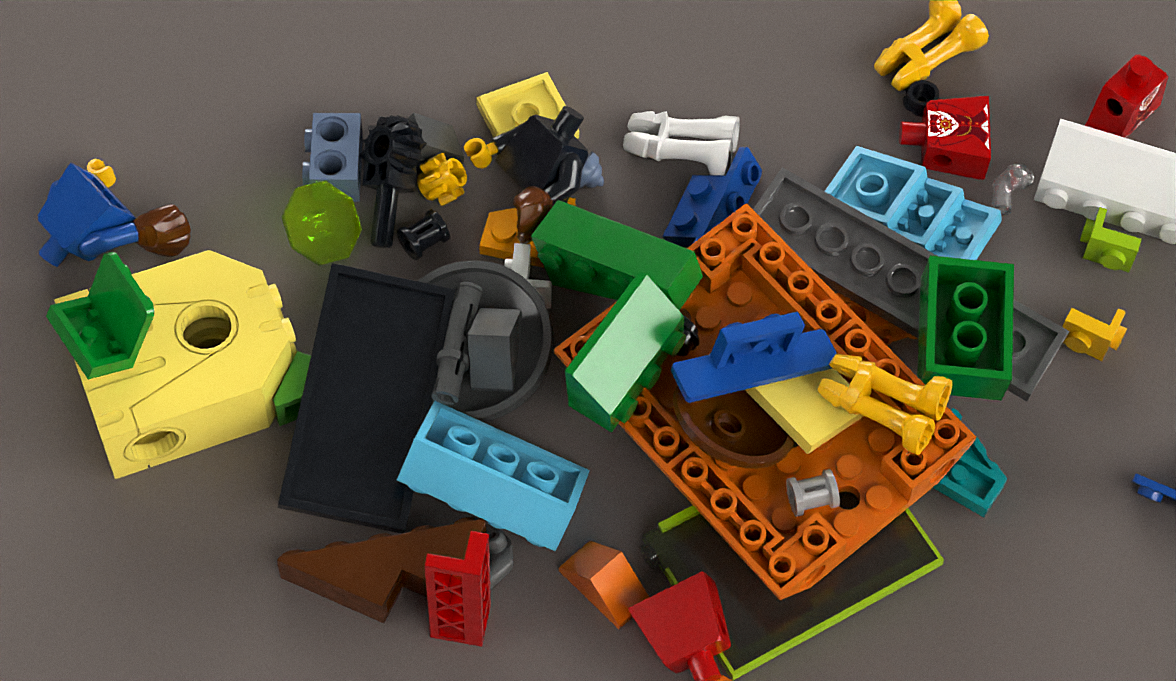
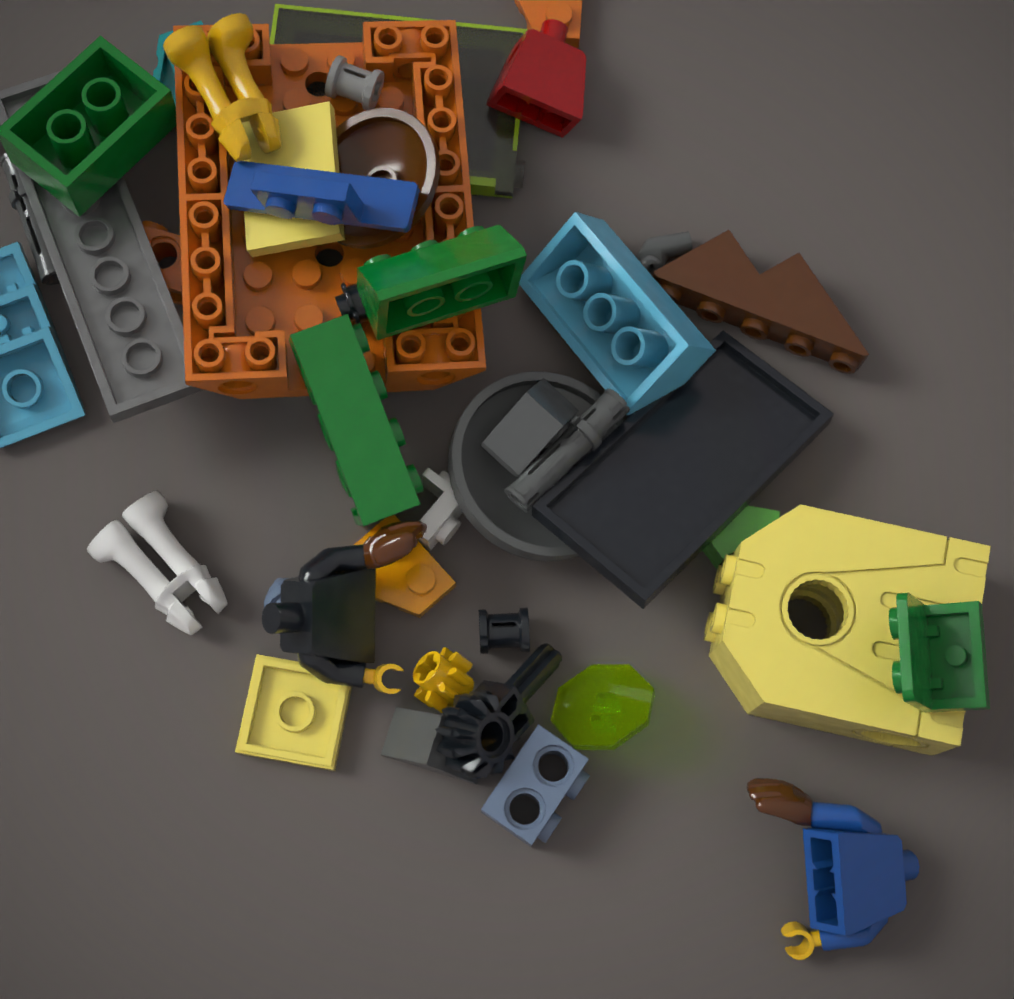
camera: 145 degrees left, 15 degrees up
red fence [425,531,491,647] -> none
orange slope [559,541,649,629] -> none
blue bracket [662,147,762,247] -> none

